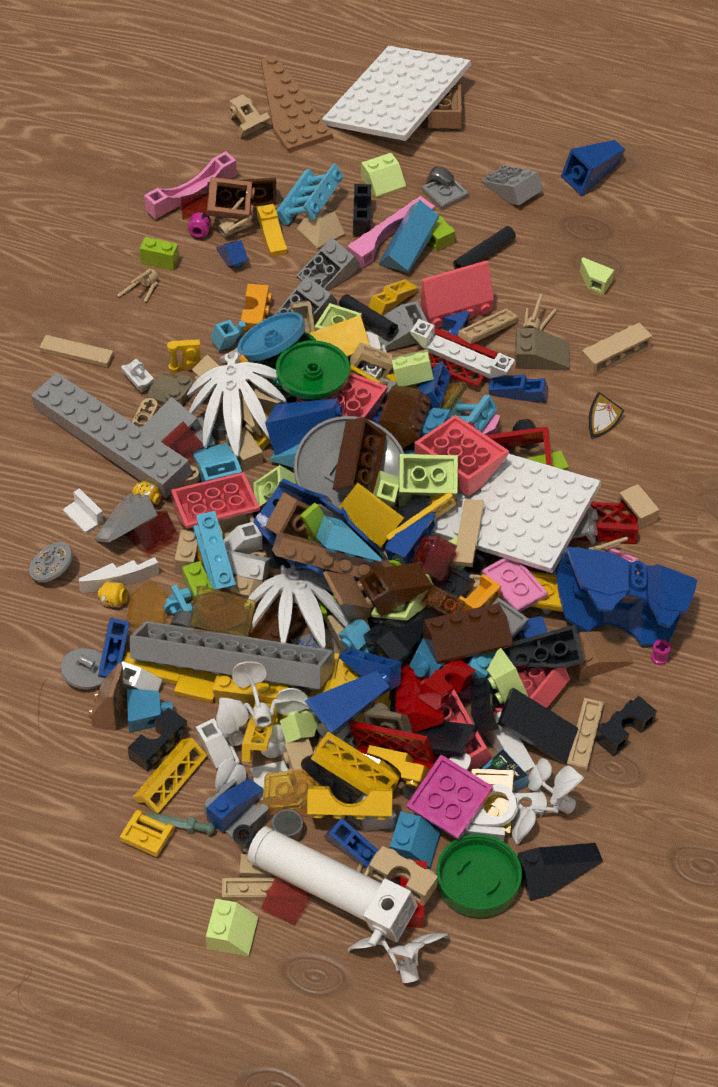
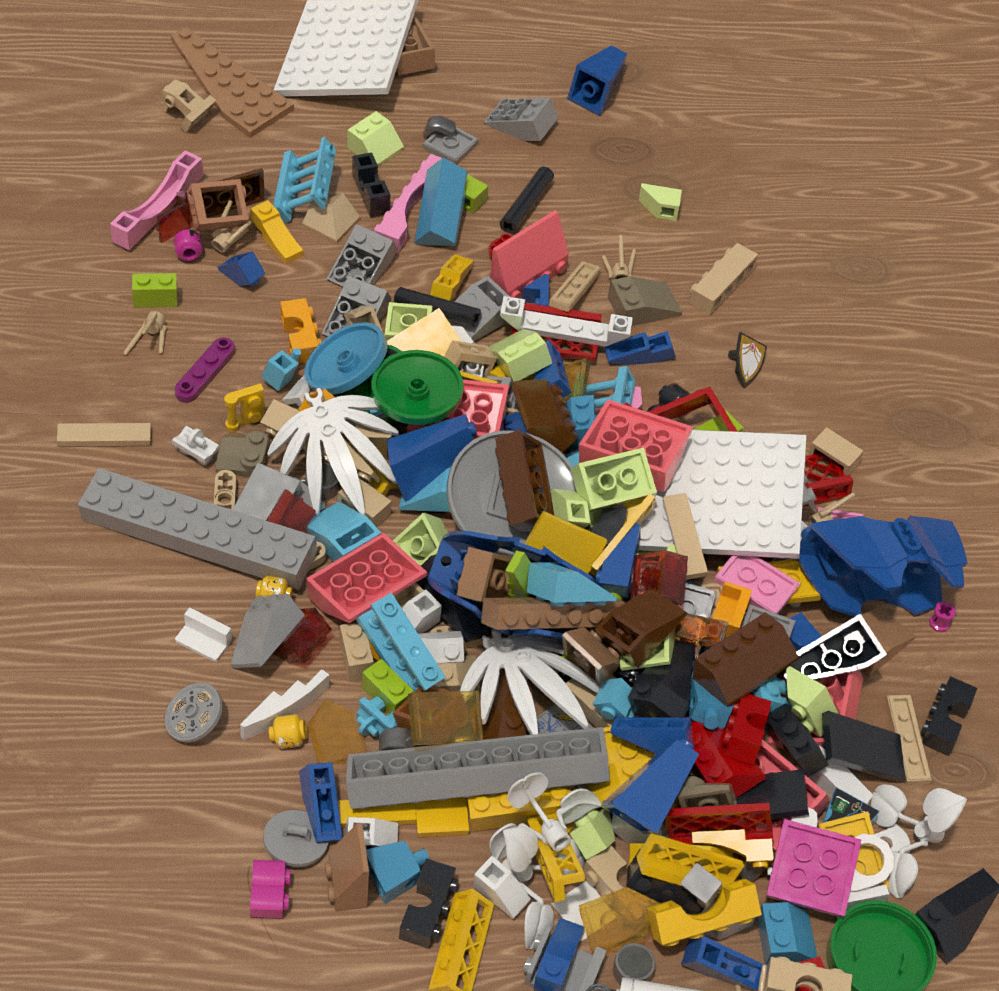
camera: 25 degrees left, 0 degrees up
none -> magenta plate [175,337,235,403]
none -> dark pink brick [250,860,291,918]
none -> light grey panel [681,863,722,909]

